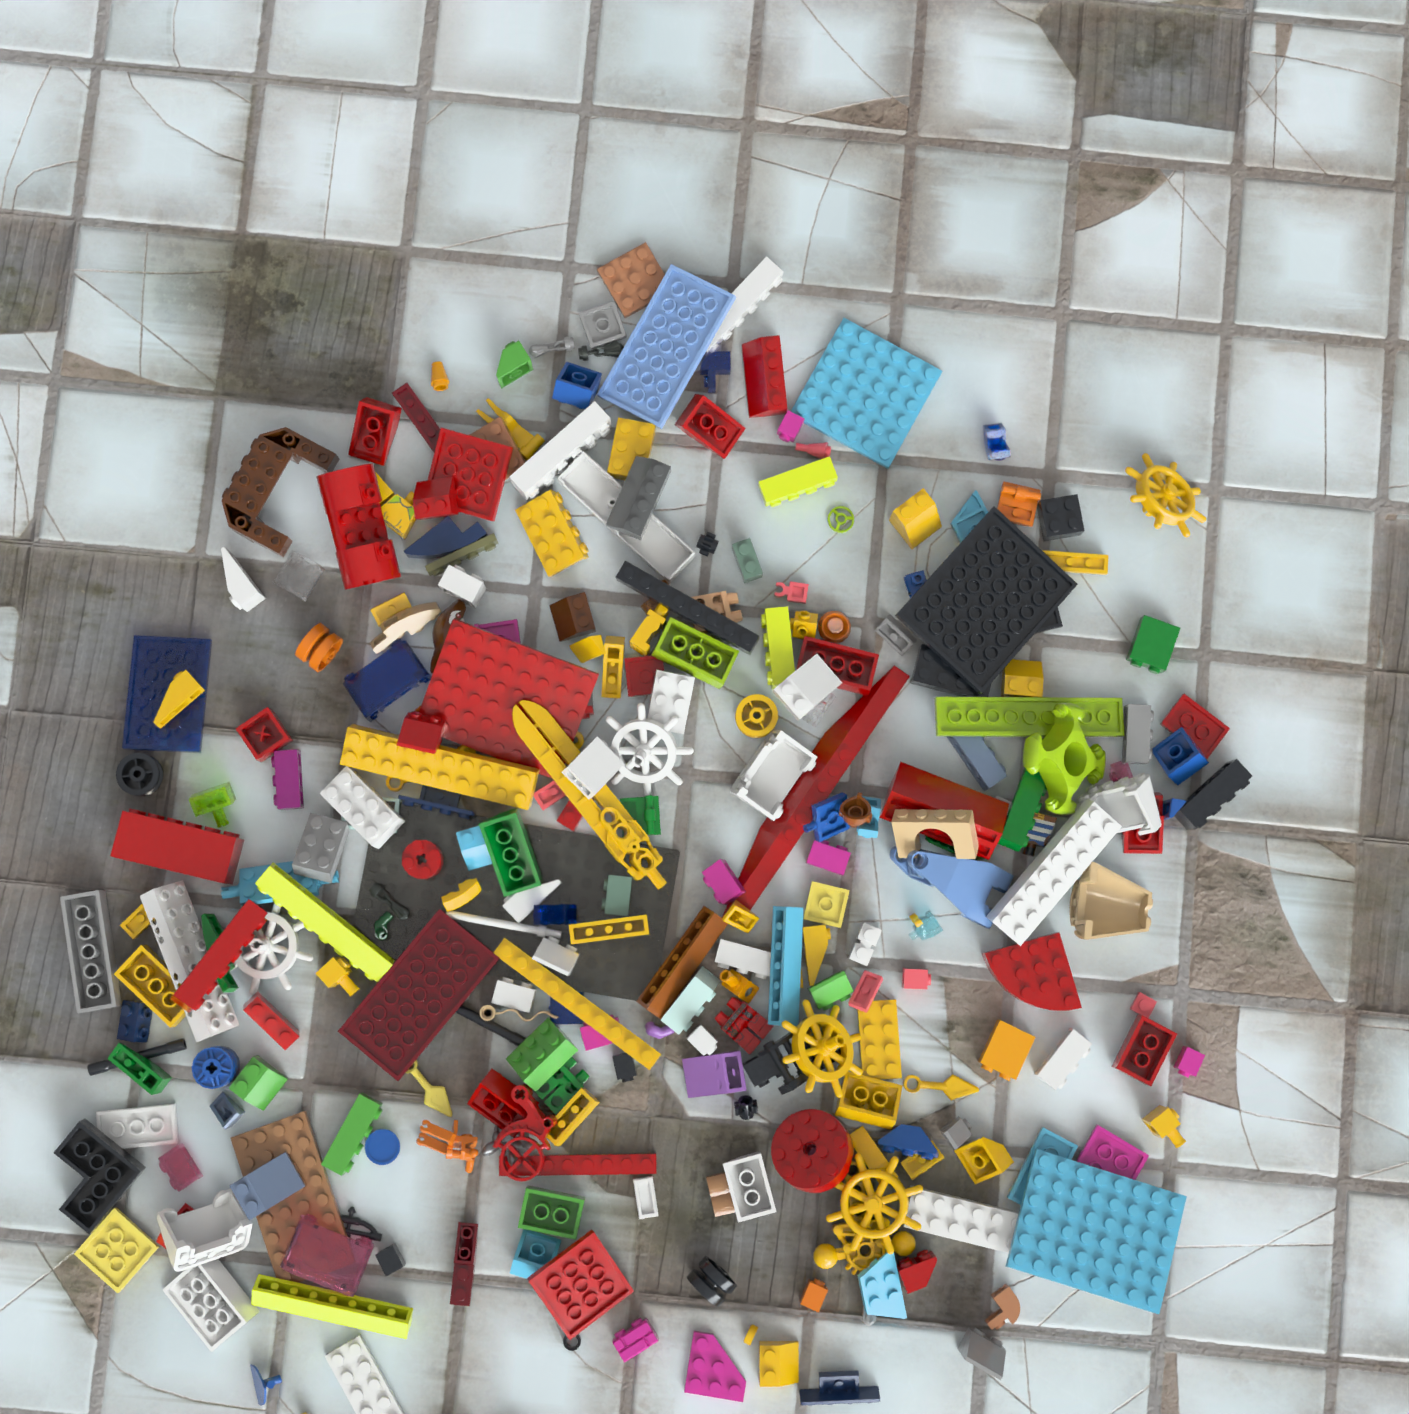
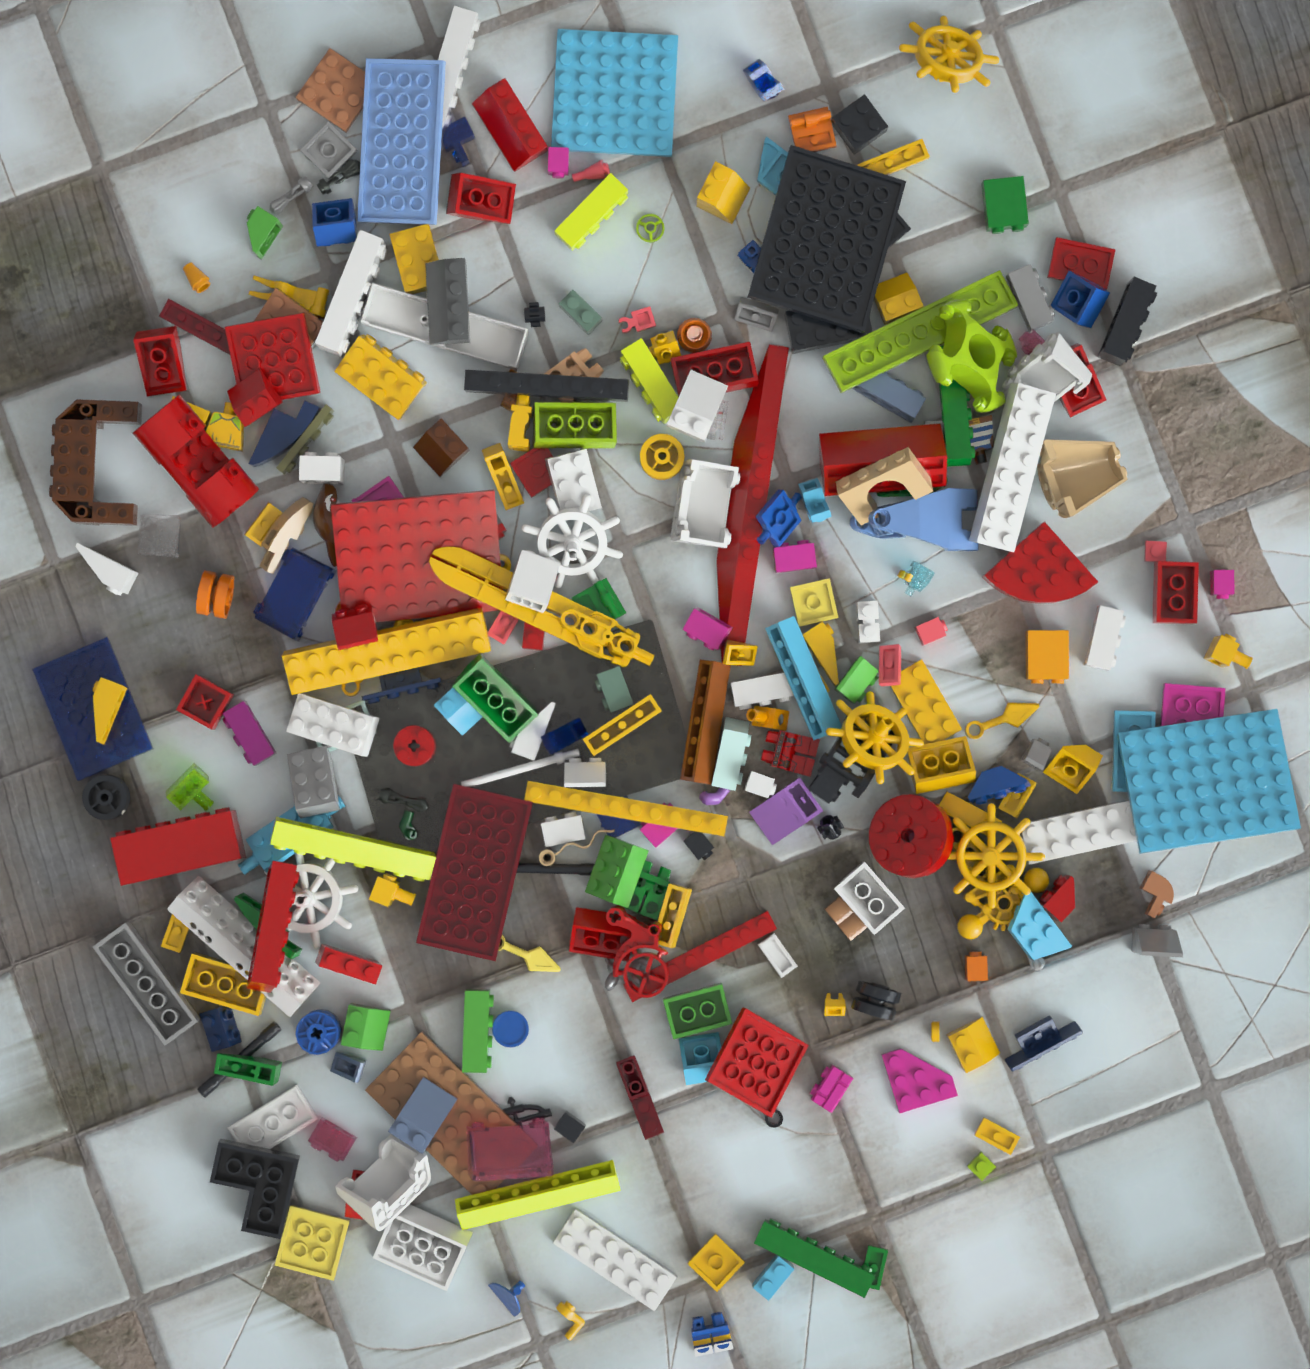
camera: 25 degrees left, 5 degrees up
orange piece [416,1120,478,1173] -> none
yellow slope [441,878,482,912] -> none
yellow slope [569,635,605,663] -> none
dark orange helmet [839,792,872,828] -> none
blue slope [1162,798,1186,820] -> none
none -> yellow tile [824,993,846,1016]

